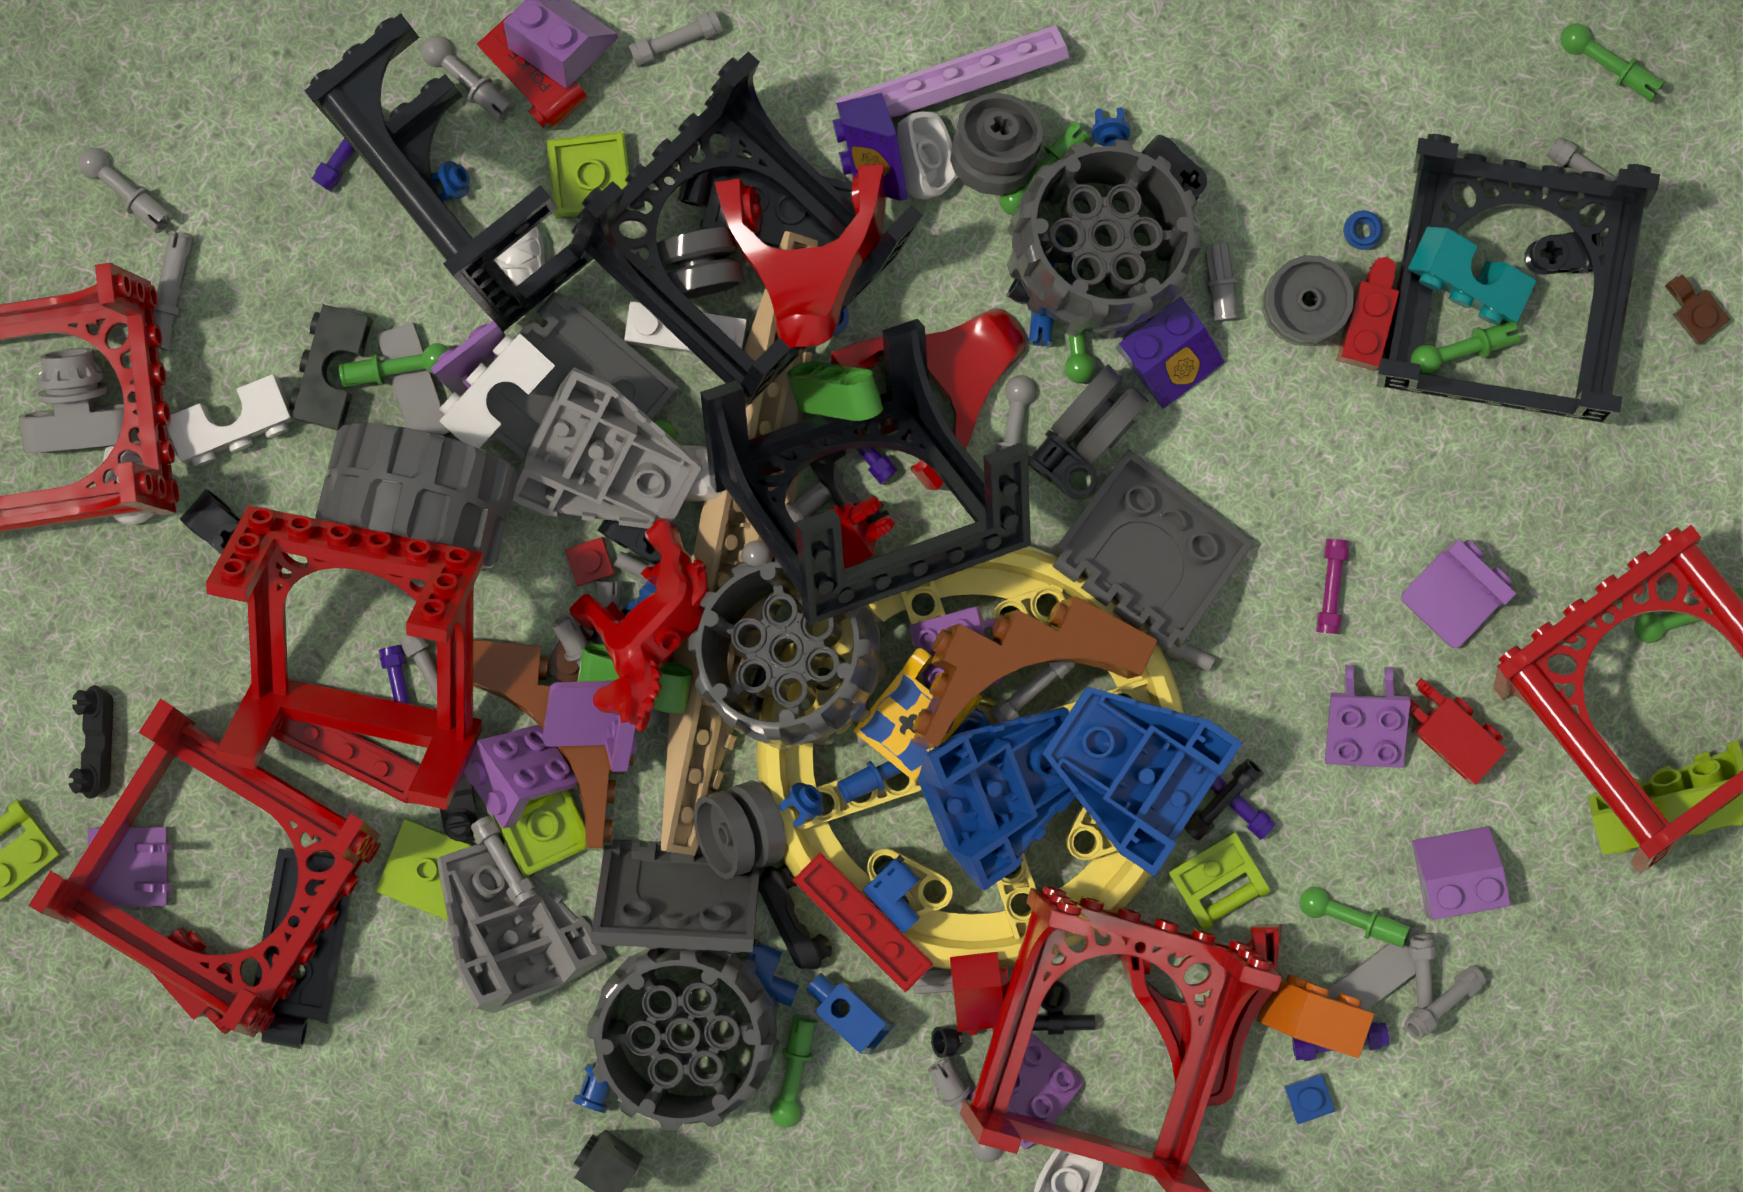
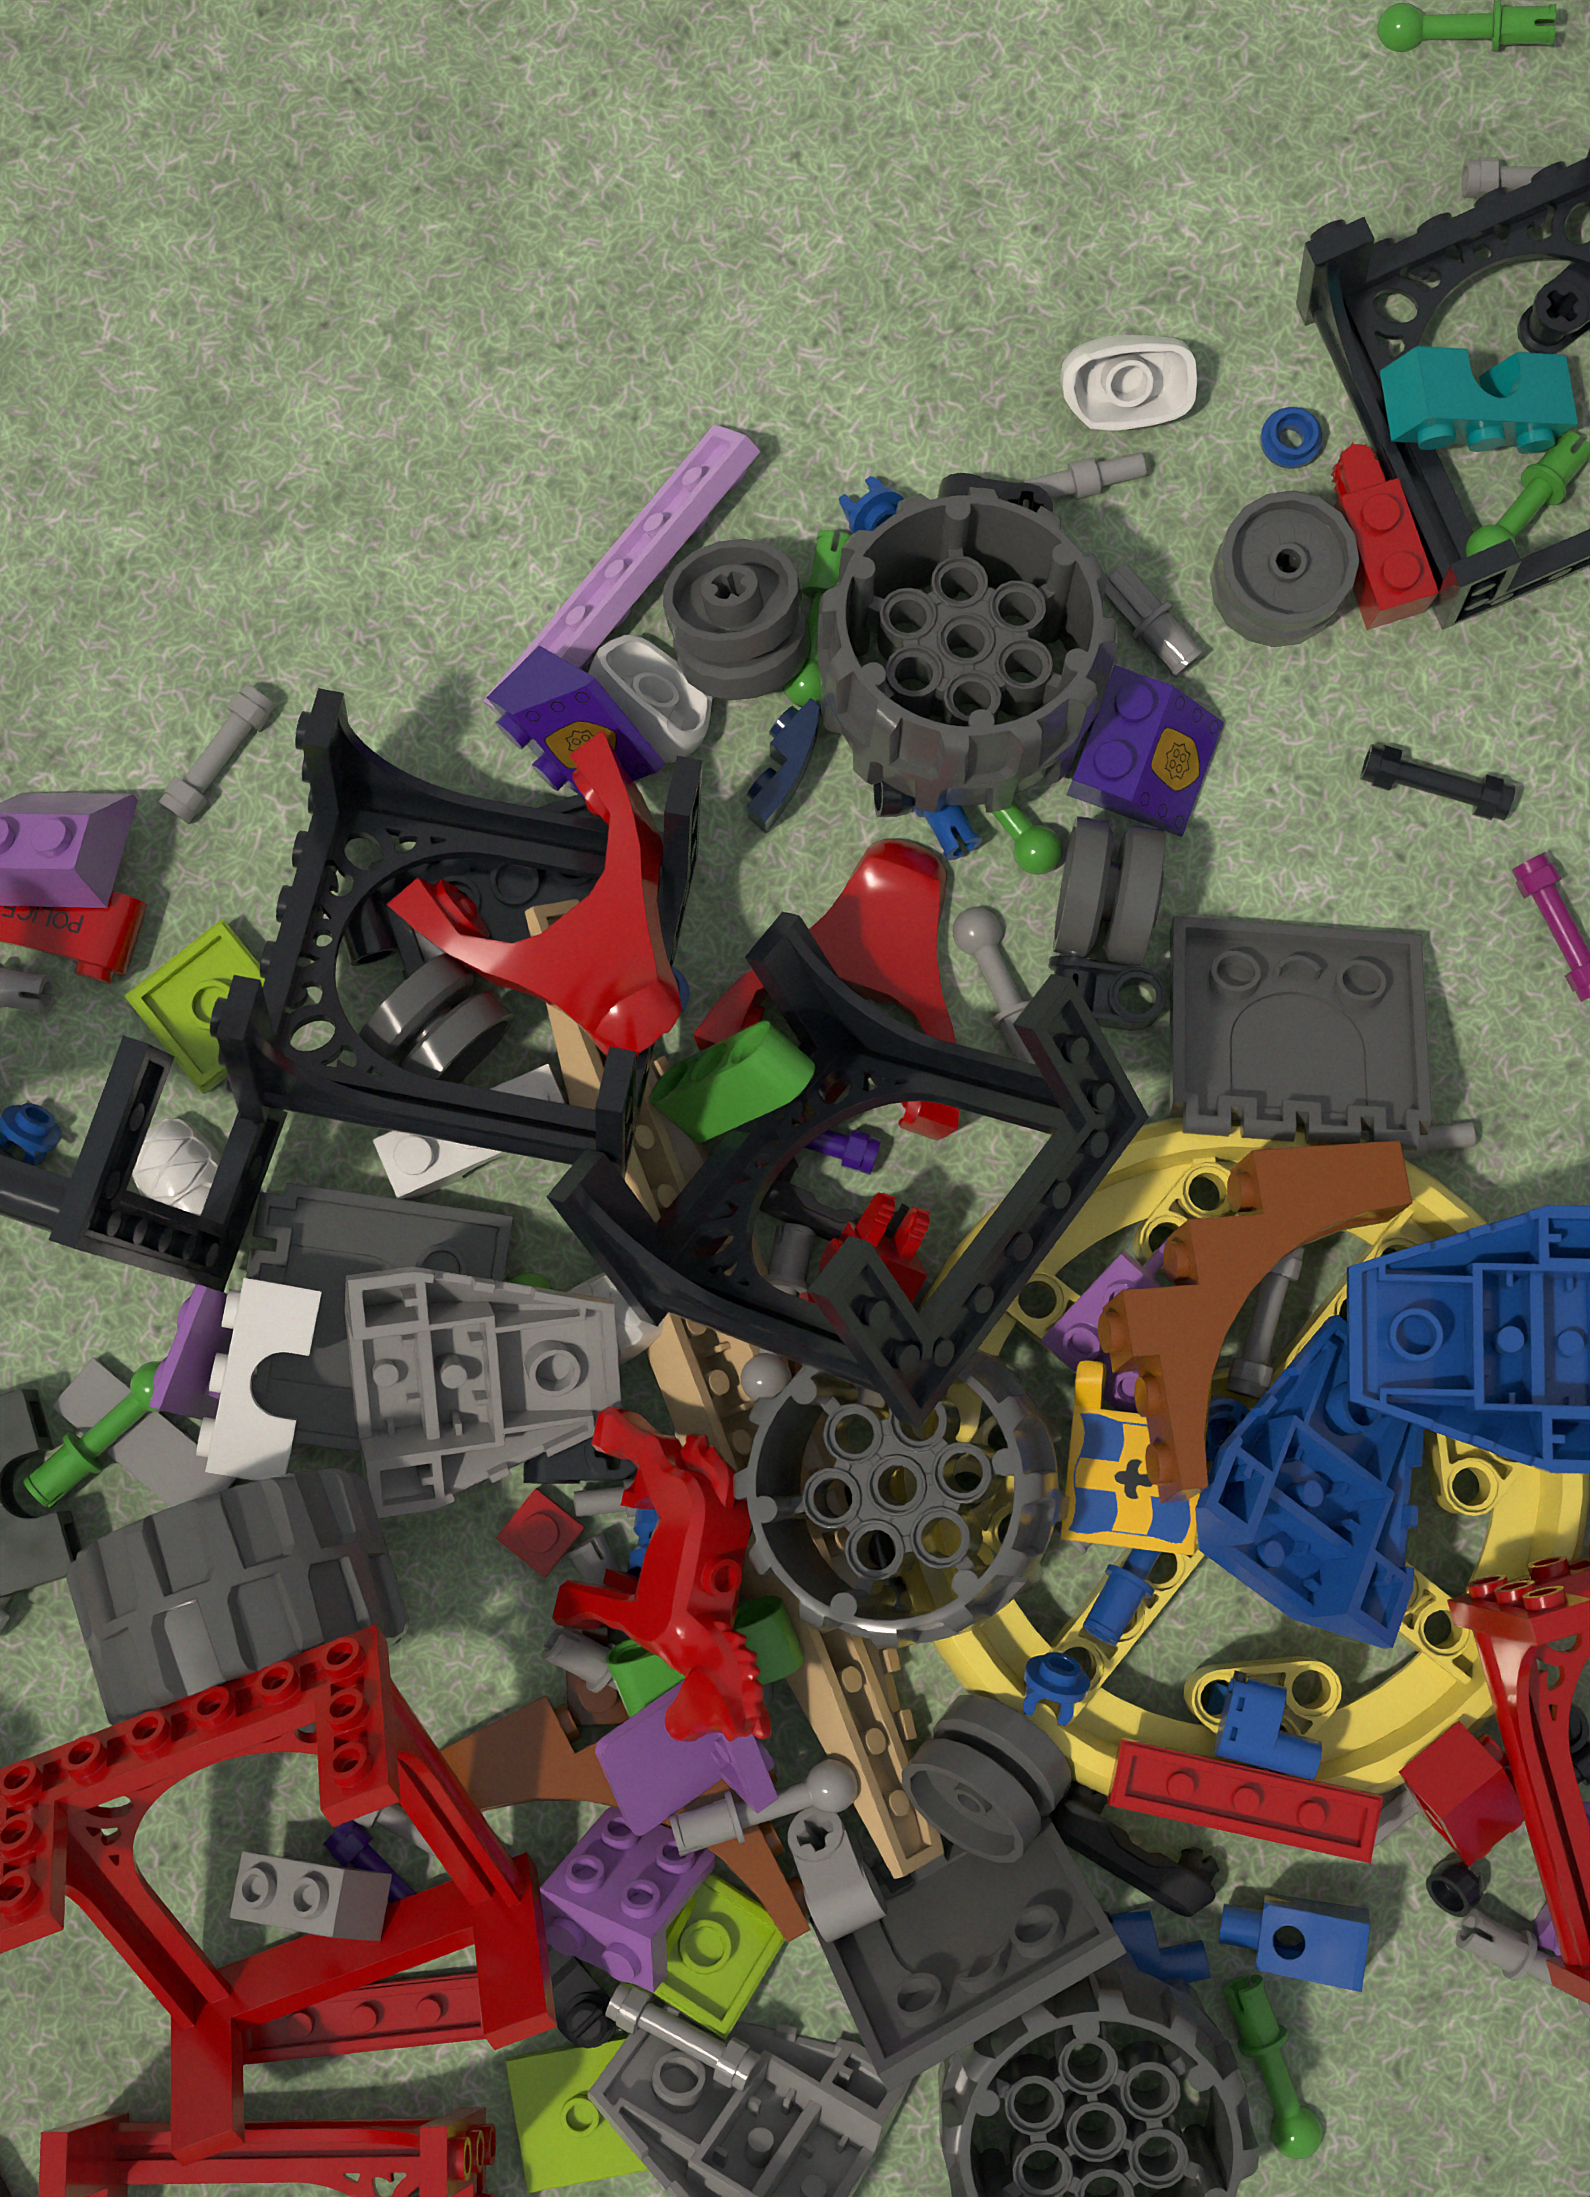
camera: 30 degrees left, 5 degrees down
none -> light grey brick [229,1851,392,1941]
none -> light grey pin [669,1759,858,1857]
none -> dark blue slope [746,698,820,833]
none -> light grey piece [787,1806,888,1944]
none -> light grey bar [1022,452,1147,505]
none -> white piece [1060,335,1197,431]
none -> black bar [1360,744,1516,821]

